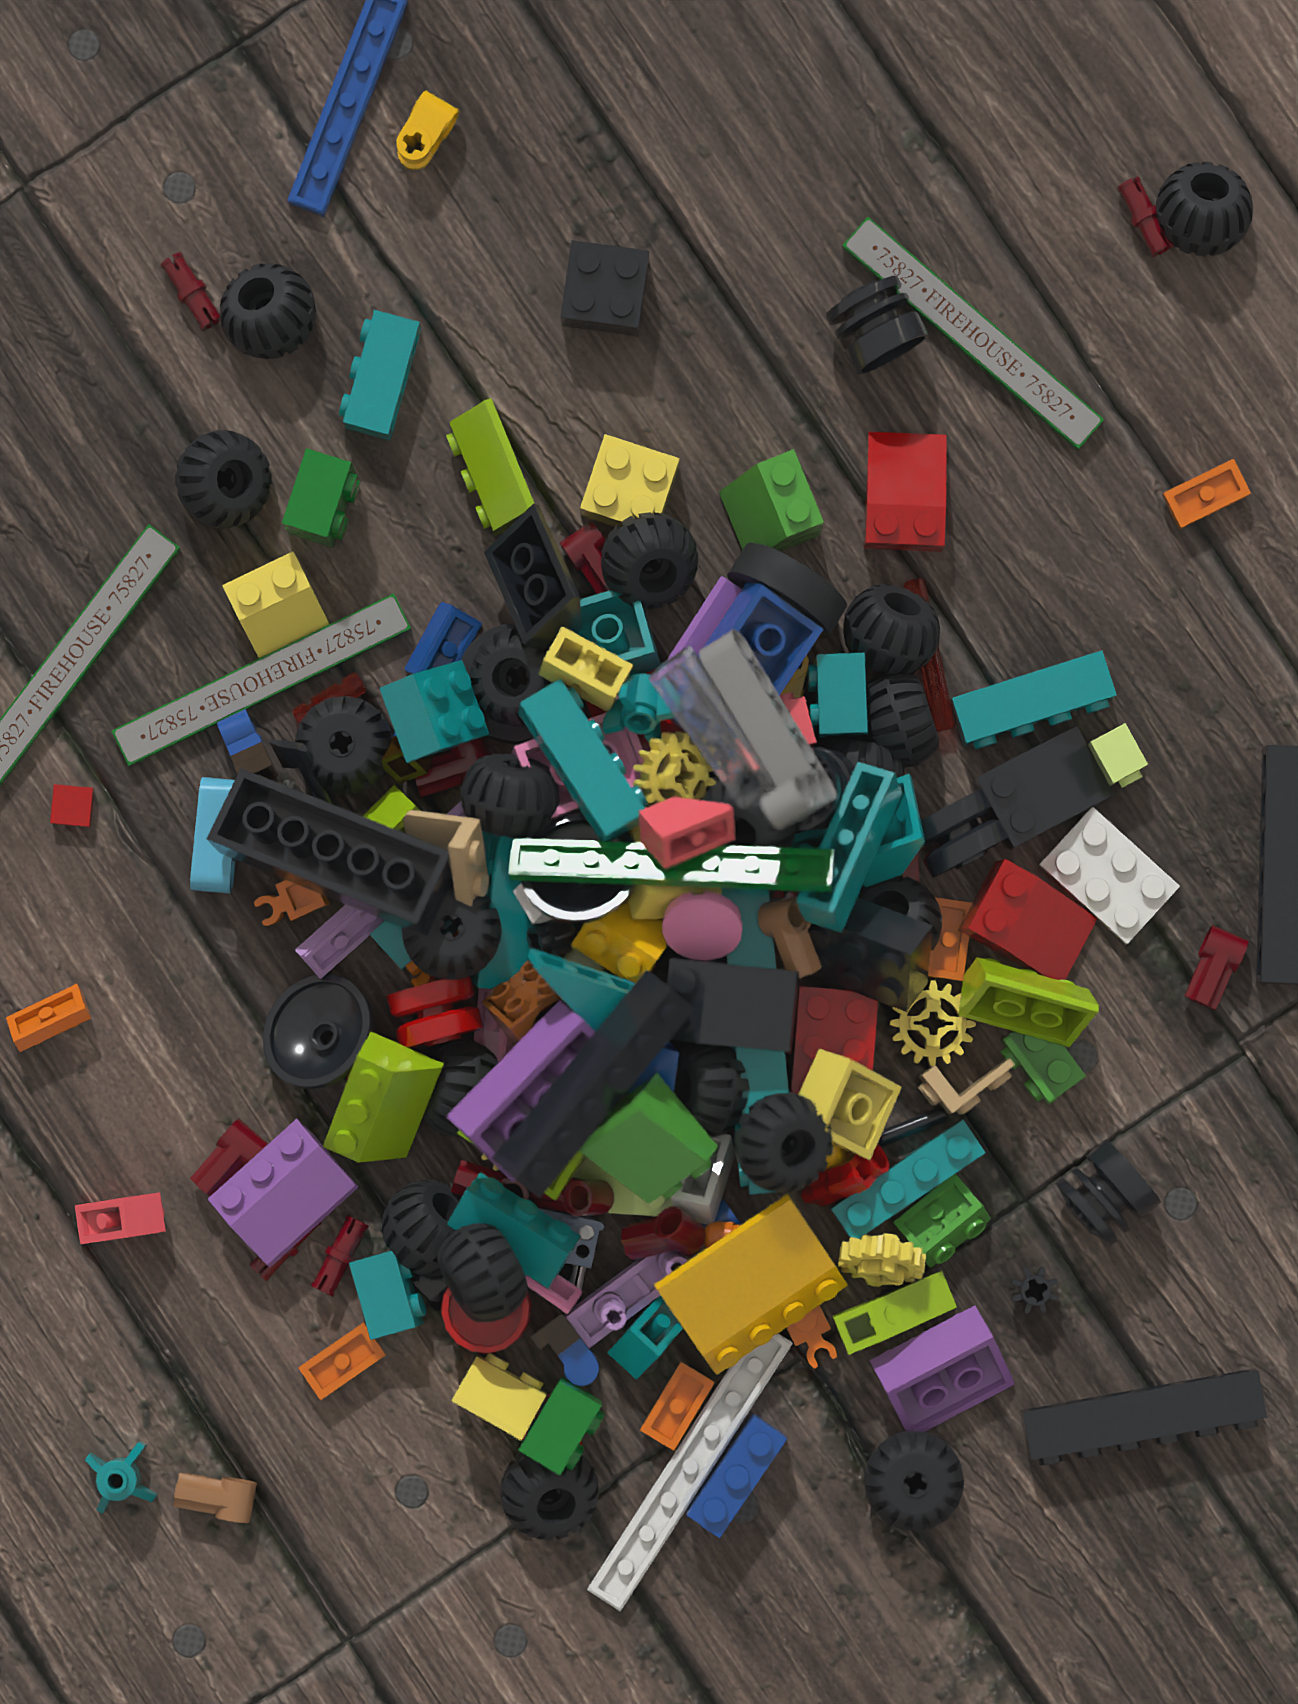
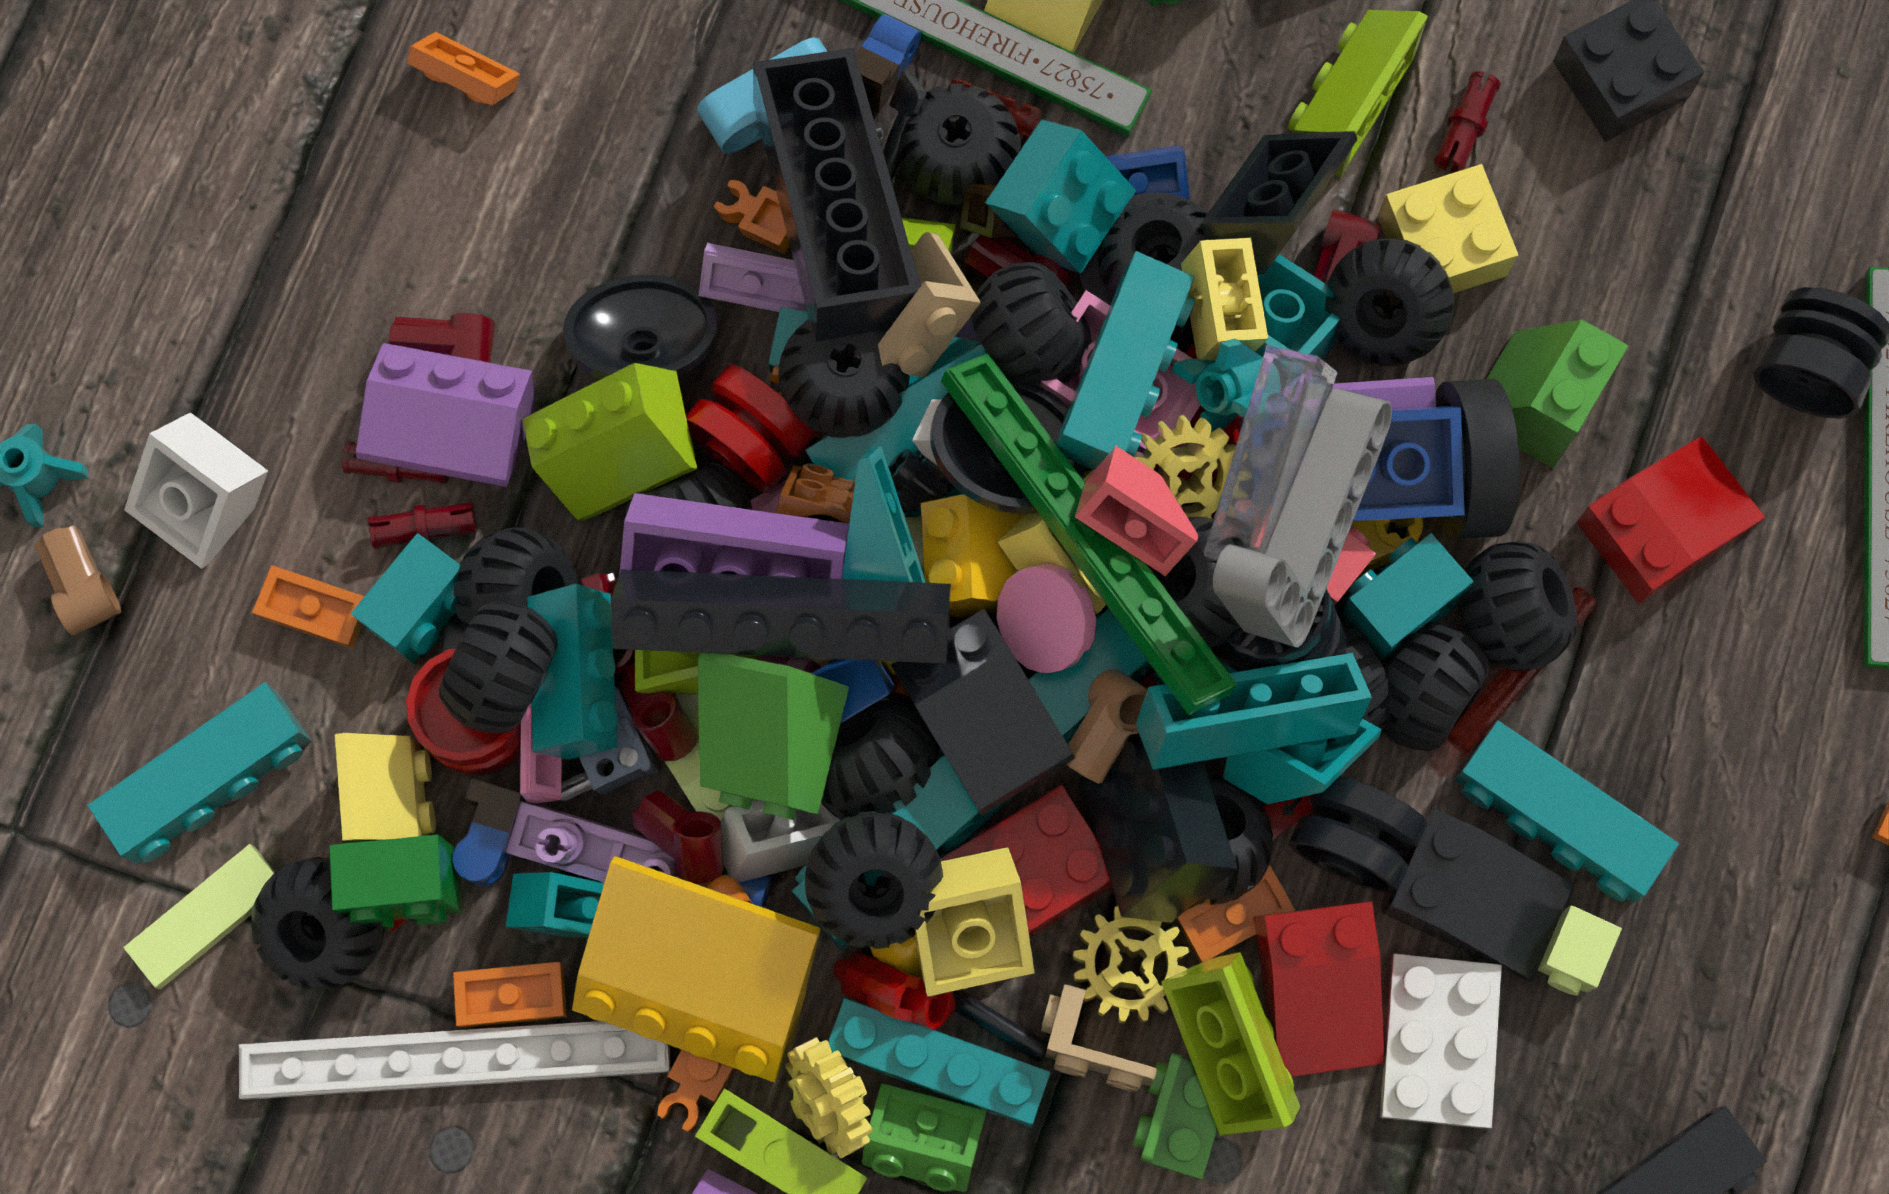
camera: 55 degrees right, 10 degrees down
coral slope [75,1192,166,1244] -> none
blue brick [686,1413,788,1538] -> none
none -> teal brick [87,682,312,864]
none -> yellowish green tile [123,844,275,990]
none -> white slope [124,413,268,569]
none -> dark red pin [1434,71,1501,173]

